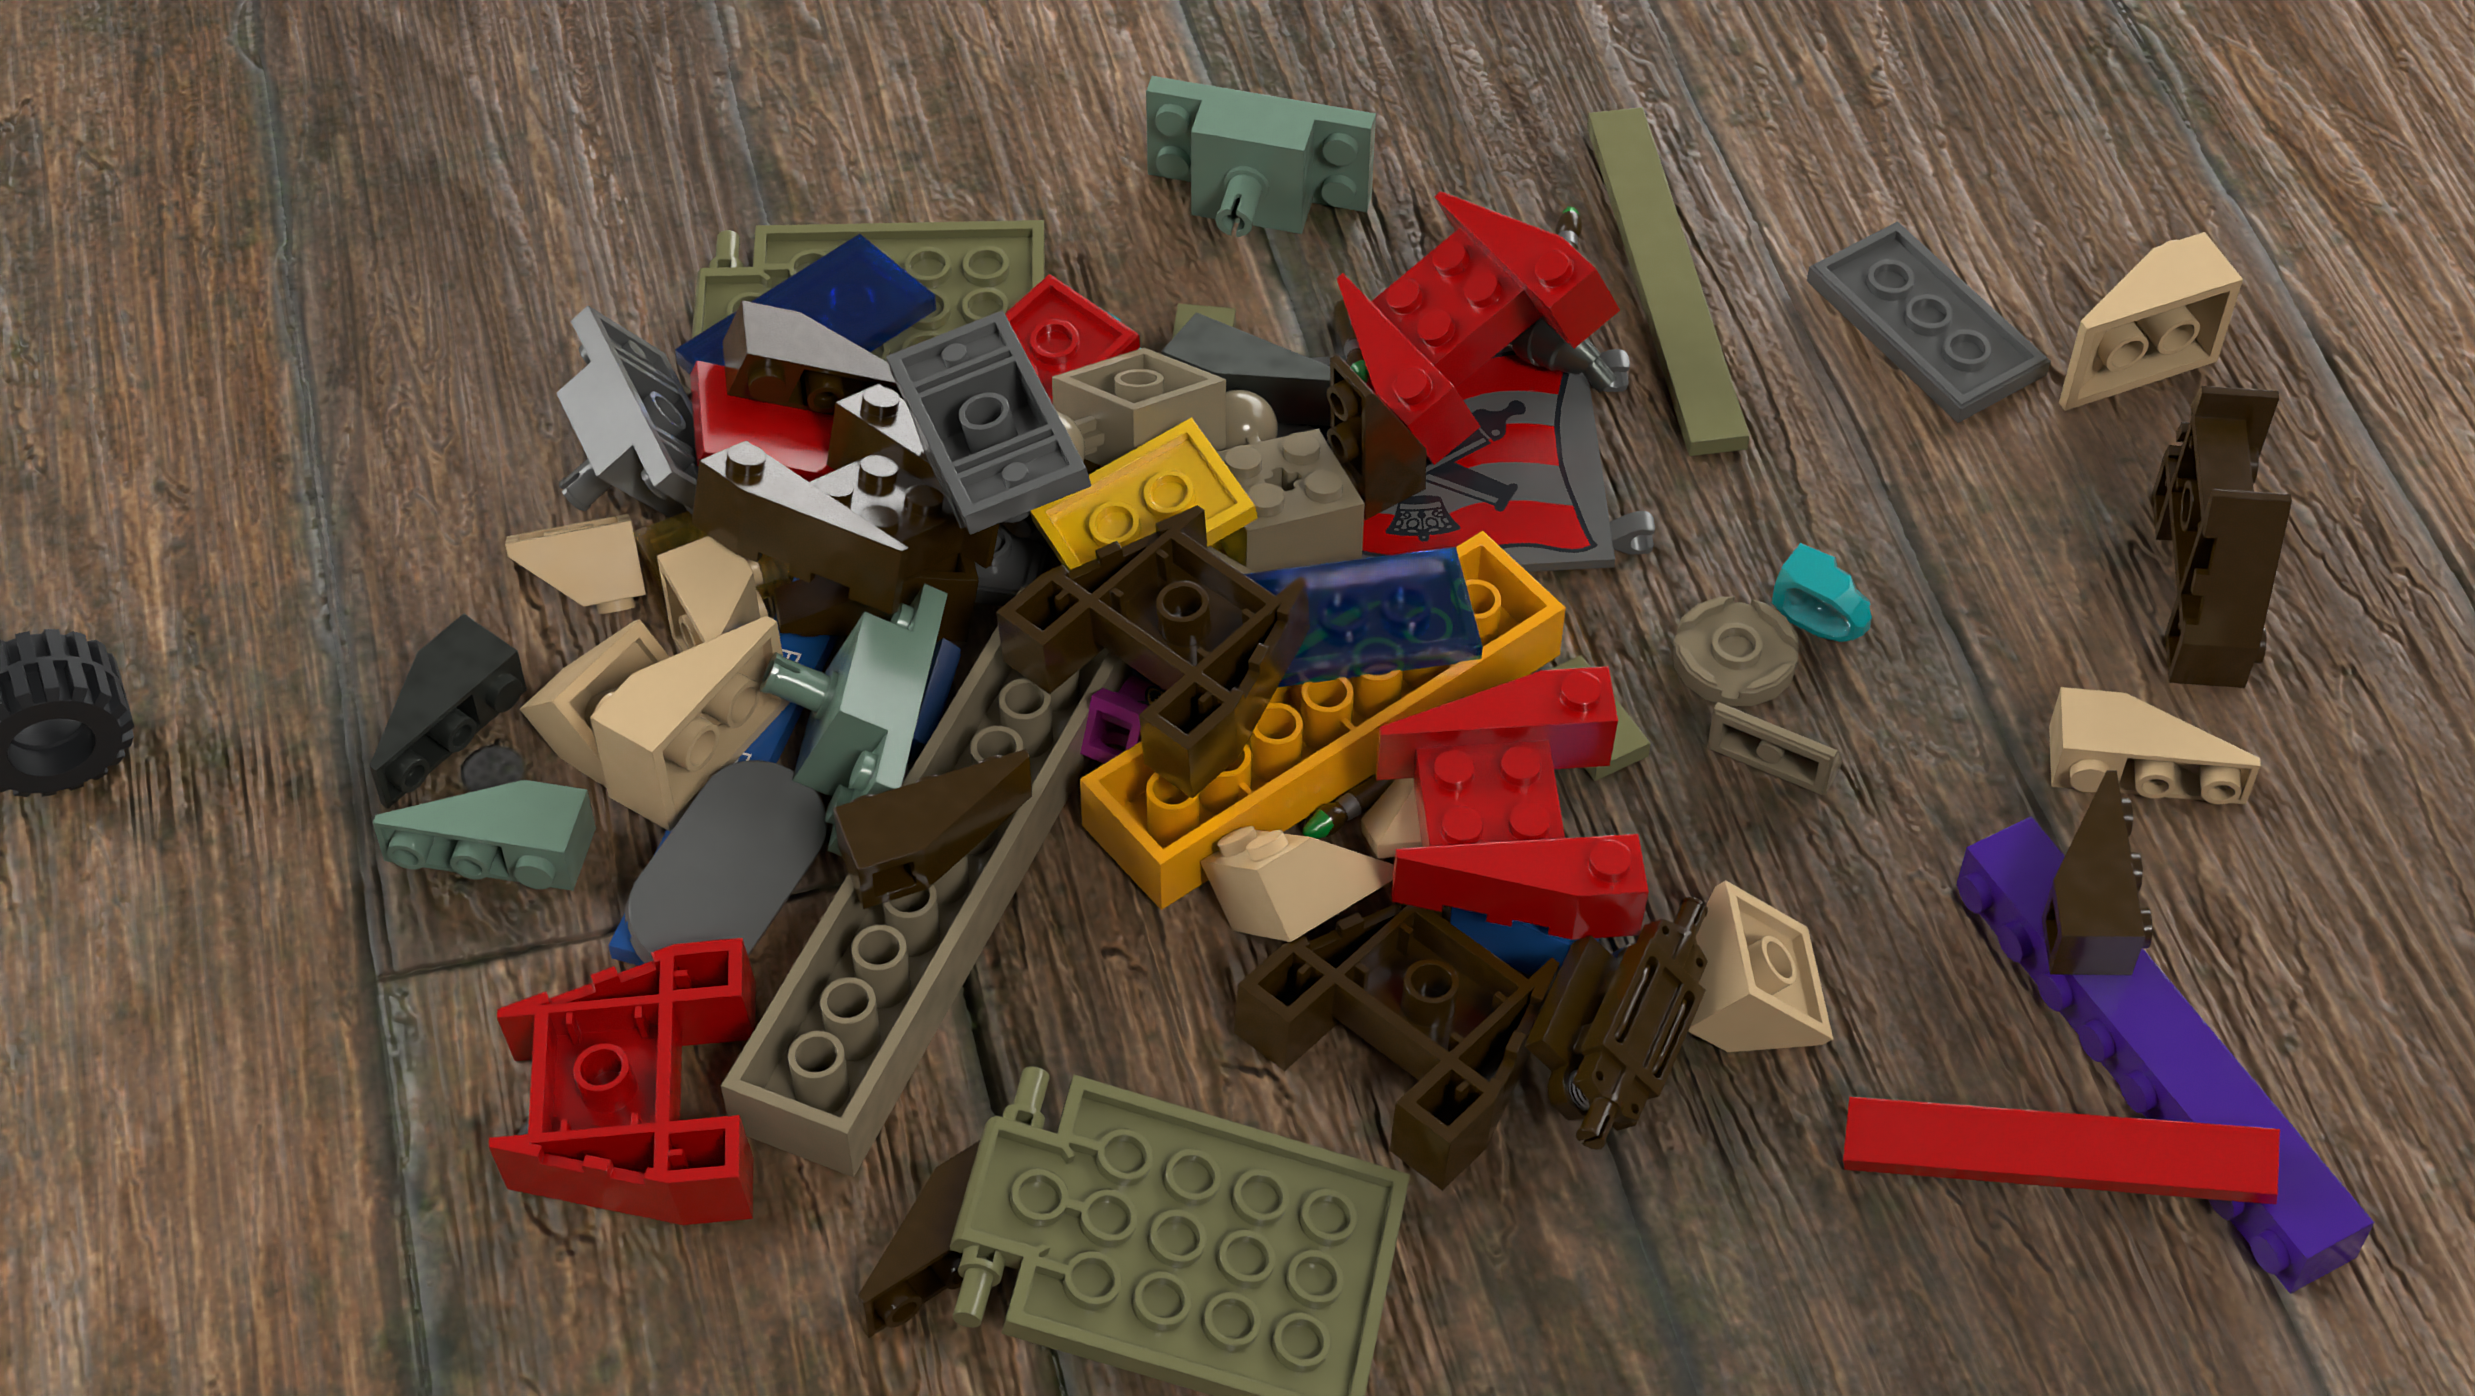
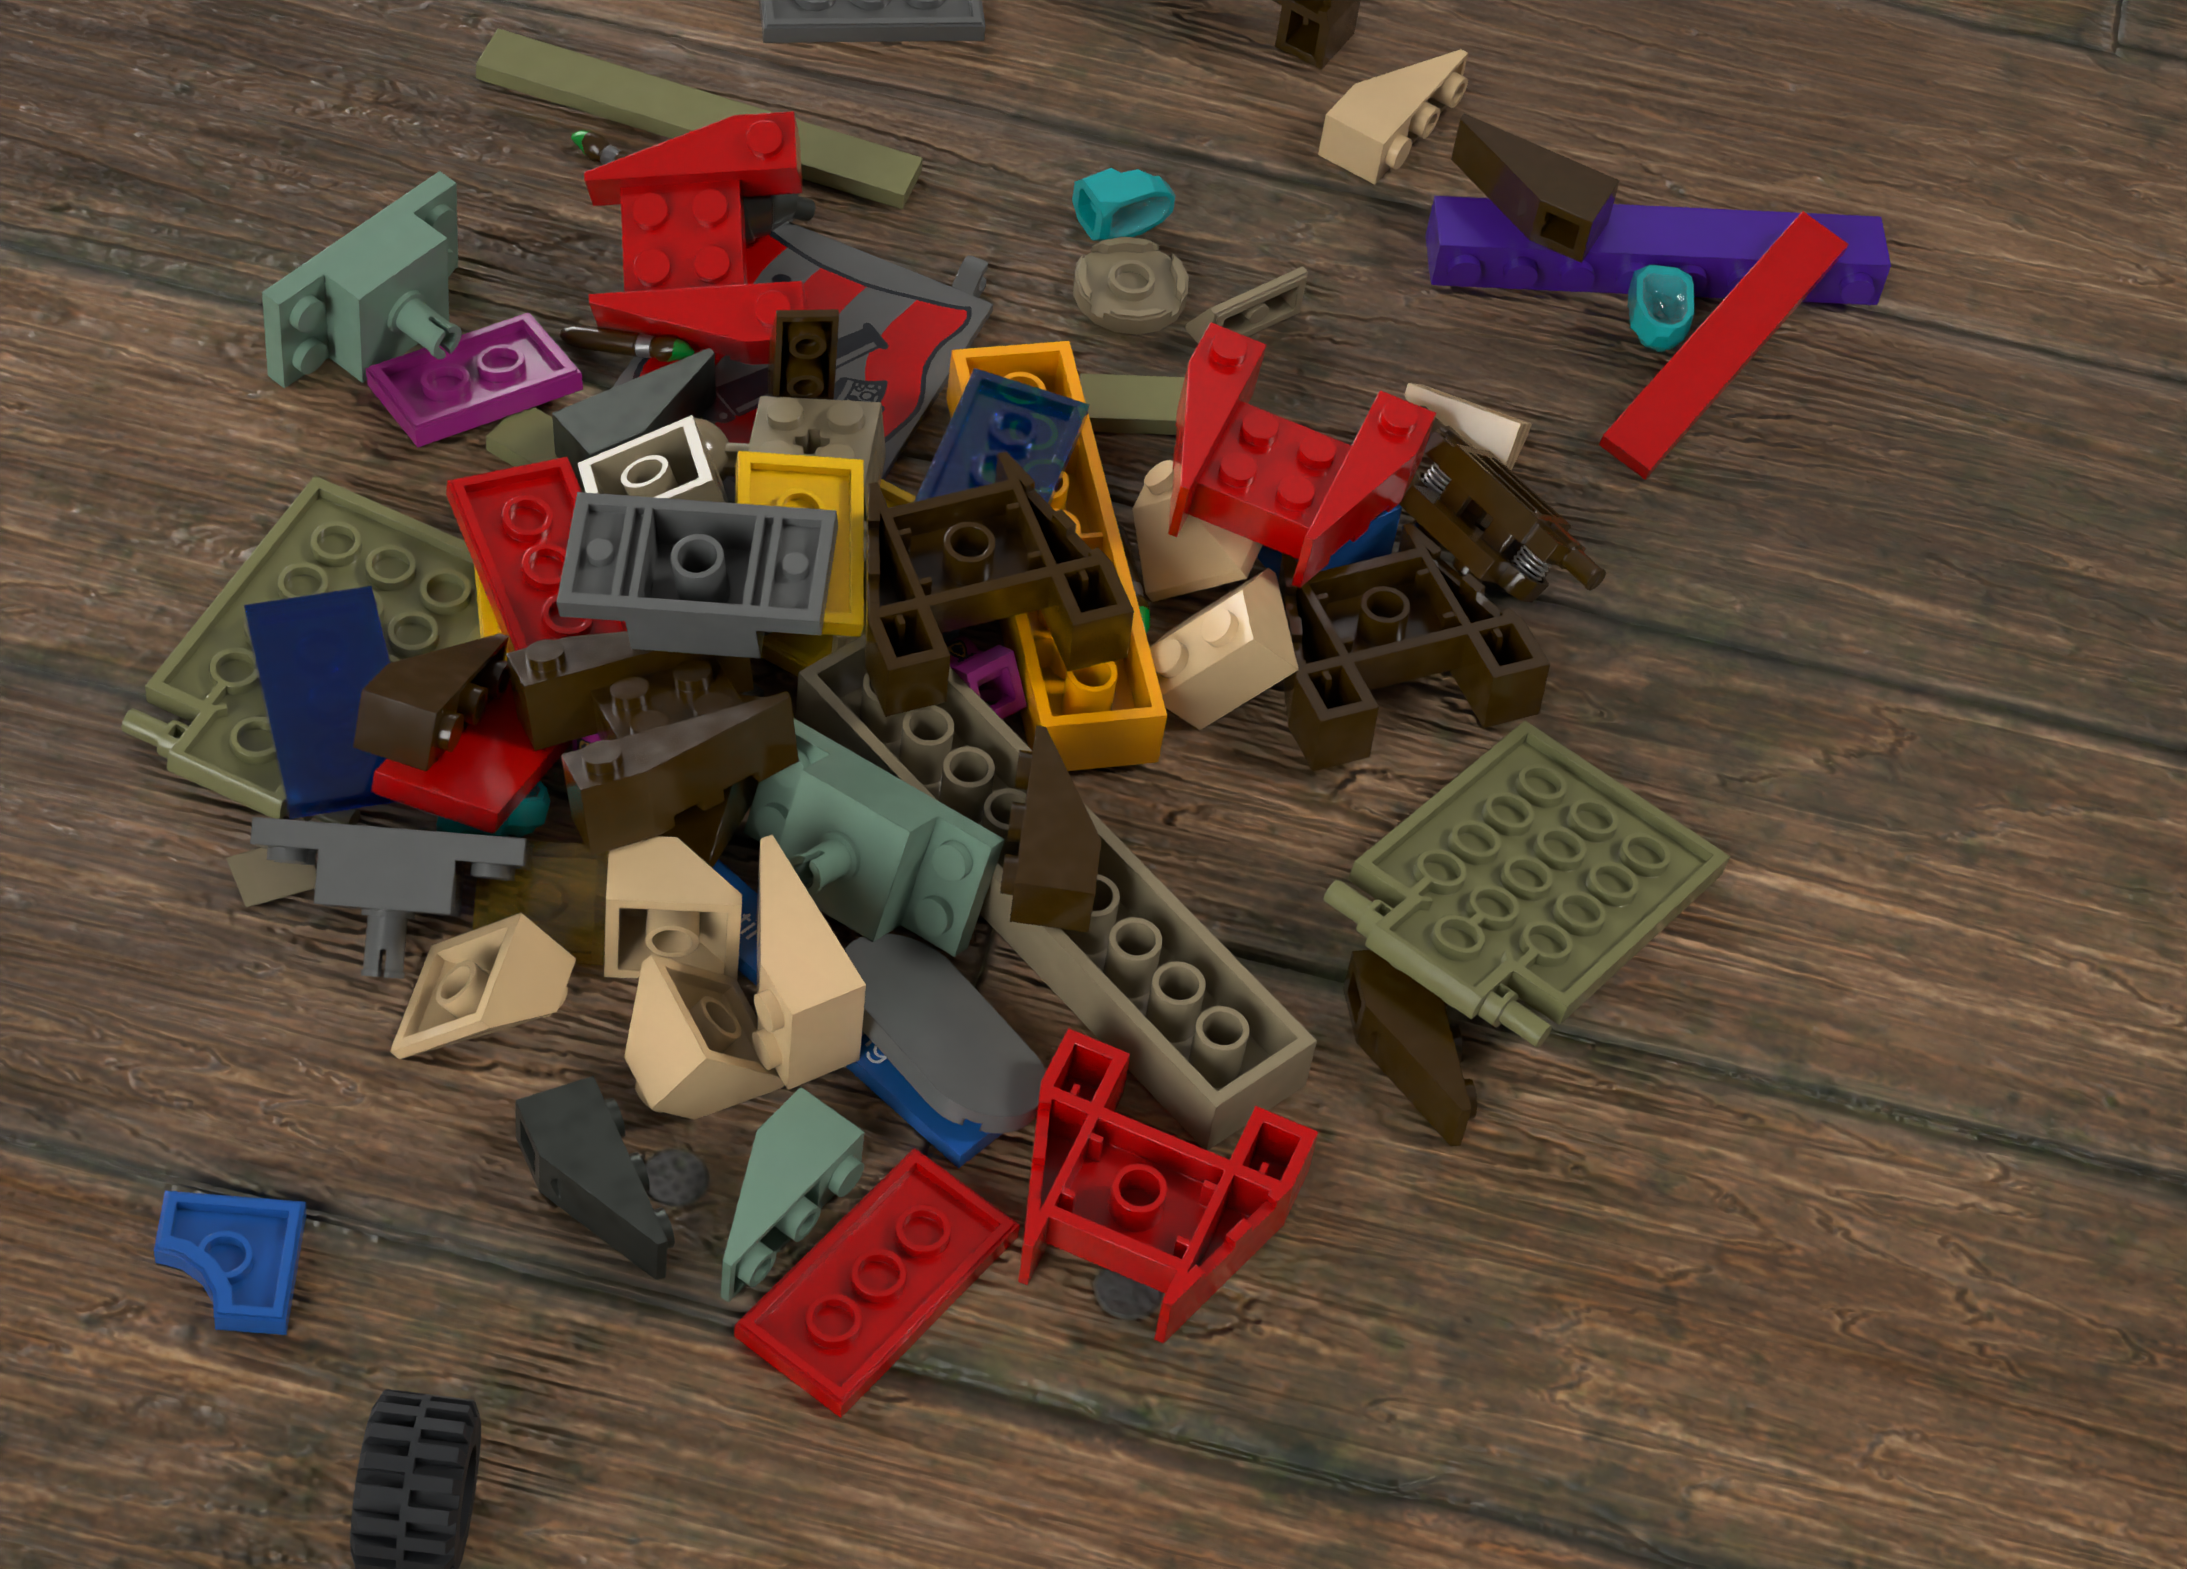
camera: 70 degrees left, 0 degrees up
none -> blue tile [154,1191,307,1335]
none -> magenta tile [365,313,583,448]
none -> red tile [734,1148,1020,1418]
none -> rock [1627,265,1694,352]

